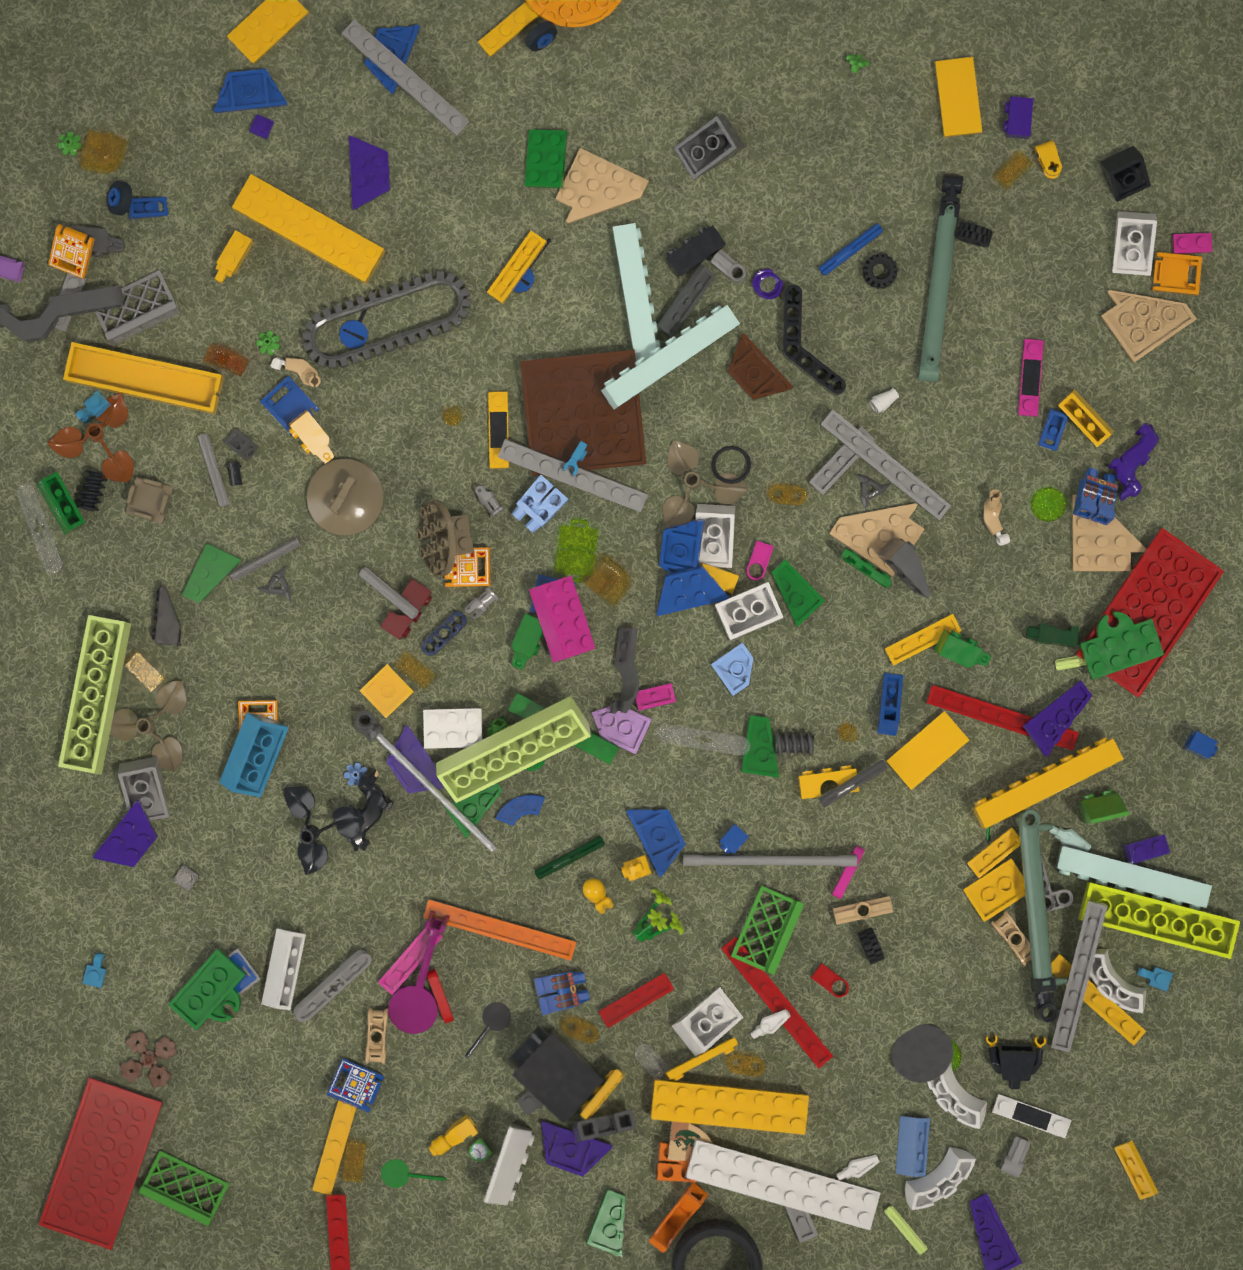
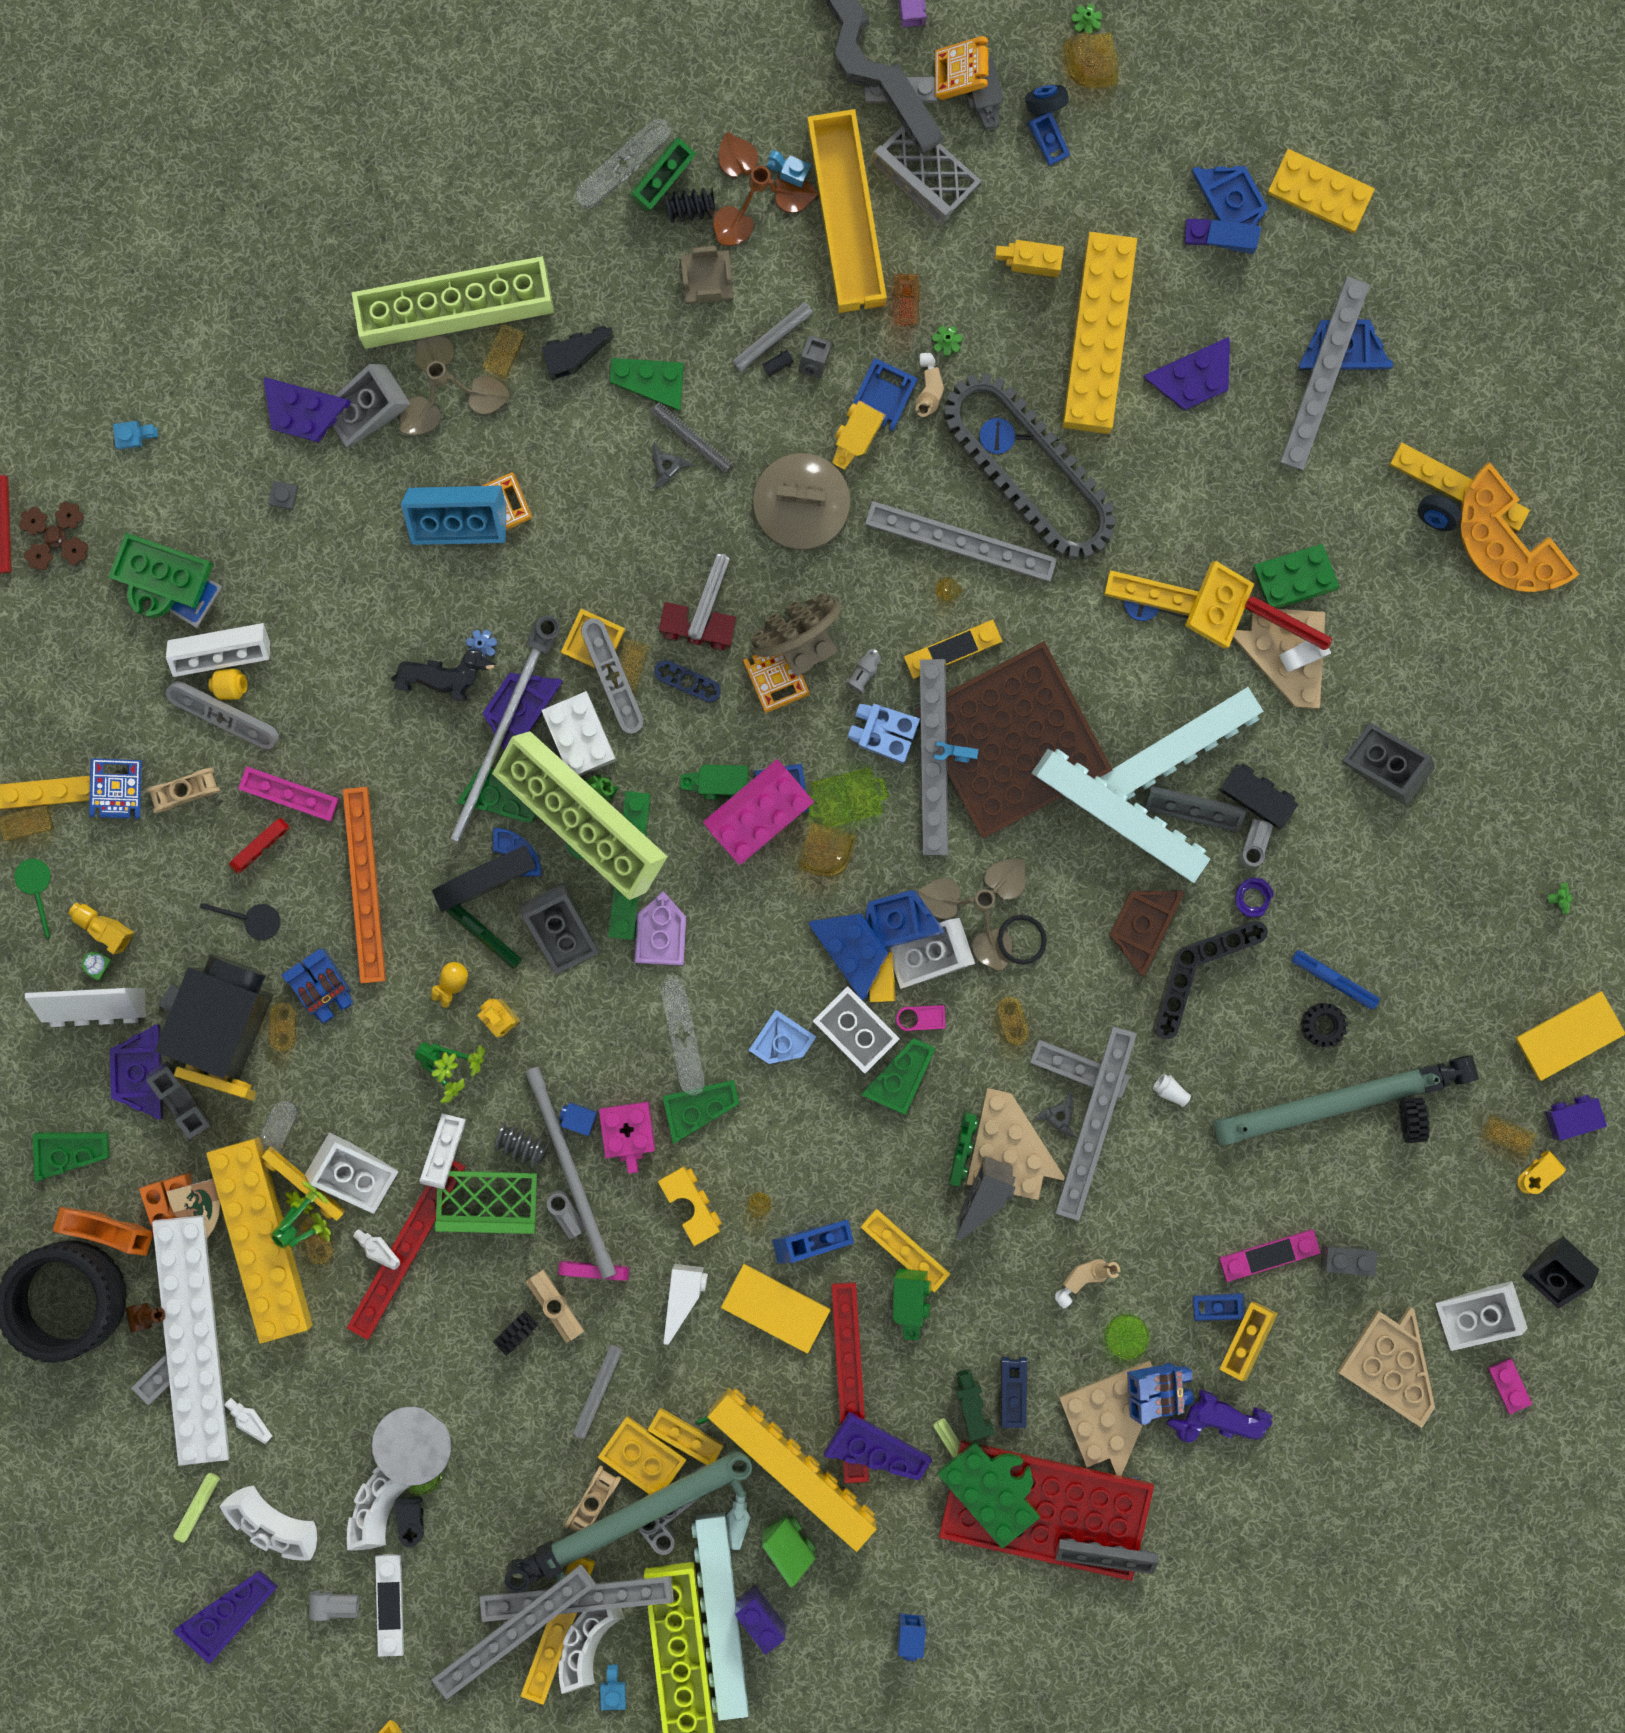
camera: 65 degrees right, 0 degrees up
black plant [284,787,364,875] -> none
magenta piece [388,911,450,1034] -> none
light grey piece [465,587,499,619] -> none
red plate [598,973,674,1028] -> none
dark grey piece [610,627,639,714] -> none
blue wing [626,810,686,877] -> none
dark pink plate [636,683,676,711] -> none
dark grey piece [775,732,814,756] -> none
red piece [810,963,849,998] -> none
dark grey axle [819,760,888,807] -> none
medium blue panel [896,1116,930,1177] -> none
black torso [986,1034,1046,1089] -> none
light orange container [1152,252,1202,296] -> none
none -> reddish brown pin [126,1303,166,1332]
none -> yellow head [209,668,248,700]
none -> plant [270,1182,331,1249]
none -> black piece [395,1496,424,1547]
none -> white tile [420,1113,466,1189]
none -> black slope [432,845,536,913]
none -> light grey plate [432,1564,596,1700]
none -> dark grey piece [494,1121,550,1169]
none -> dark grey slope [520,883,599,974]
none -> light grey piece [547,1190,585,1239]
none -> light grey axle [573,1345,622,1439]
none -> light grey piece [581,618,643,733]
none -> dark pink hinge [599,1101,656,1174]
none -> white slope [663,1264,708,1345]
none -> light grey plate [865,501,1057,583]
none -> dark blue plate [1001,1357,1027,1428]
none -> dark grey plate [1055,1539,1158,1574]
none -> yellow plate [1185,561,1254,649]
none -> blue slope [1206,220,1261,254]
none -> red axle [1245,597,1332,650]
none -> white leg [1279,641,1331,673]
none -> dark grey brick [1321,1244,1378,1276]

